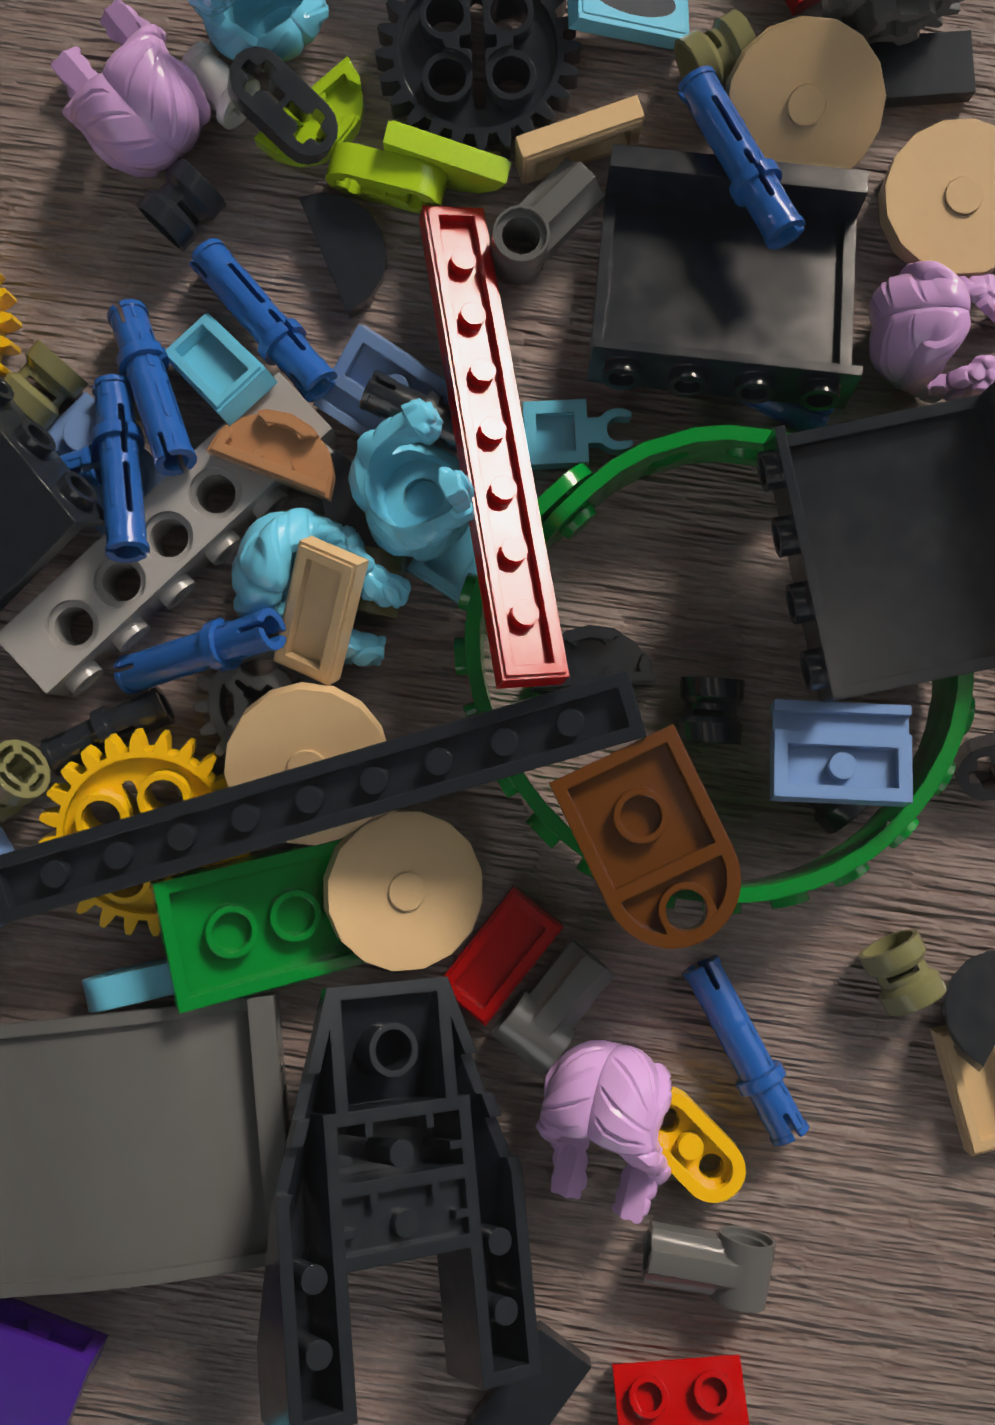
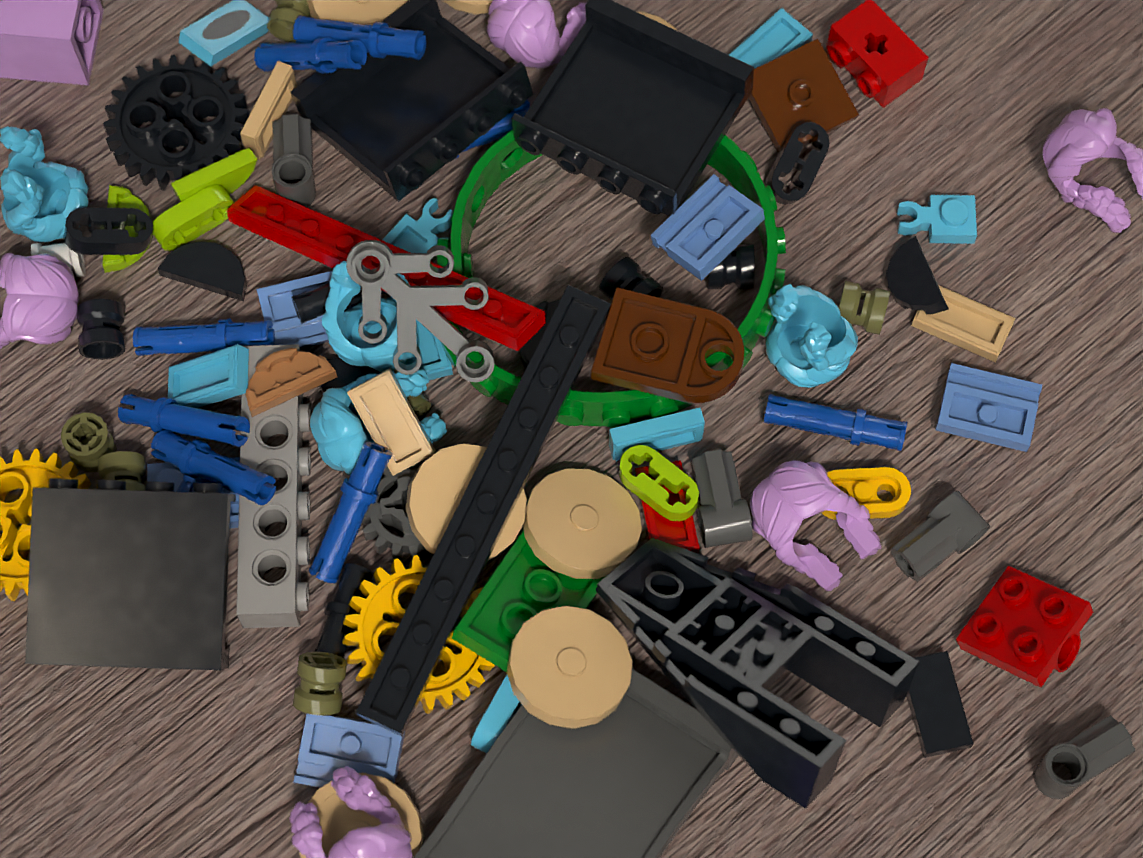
camera: 50 degrees left, 20 degrees down
none -> olive wheel [61,412,117,473]
none -> blue pin [254,37,367,73]
none -> plant [346,240,494,382]
none -> tan wheel [507,606,632,729]
none -> medium azure tile [609,407,705,461]
none -> lime beam [619,445,699,521]
none -> medium azure hair [766,284,858,388]
none -> medium blue plate [935,363,1042,452]

